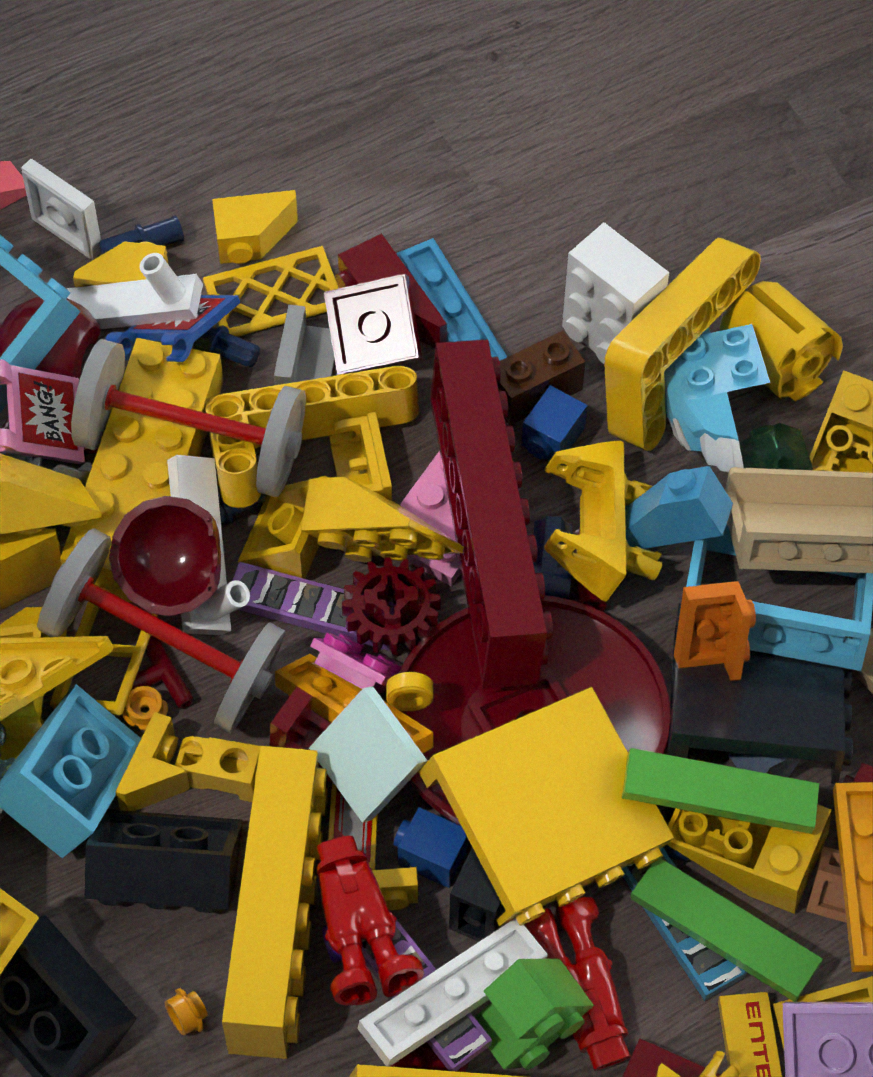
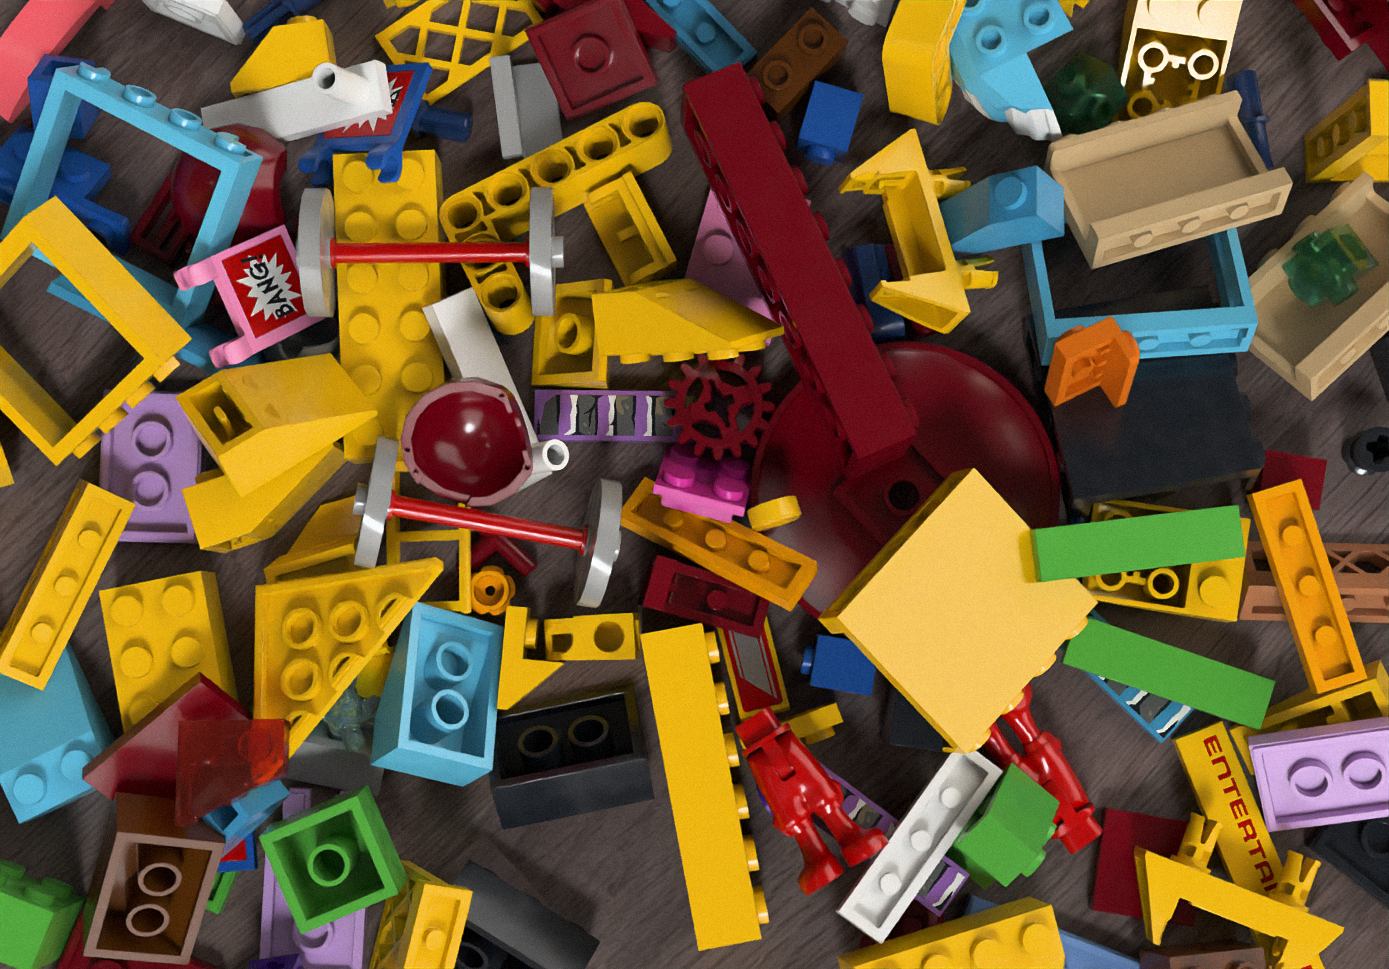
camera: 15 degrees left, 25 degrees up
light orange plate [165,988,208,1036] -> none
light aqua tile [309,686,428,823] -> none

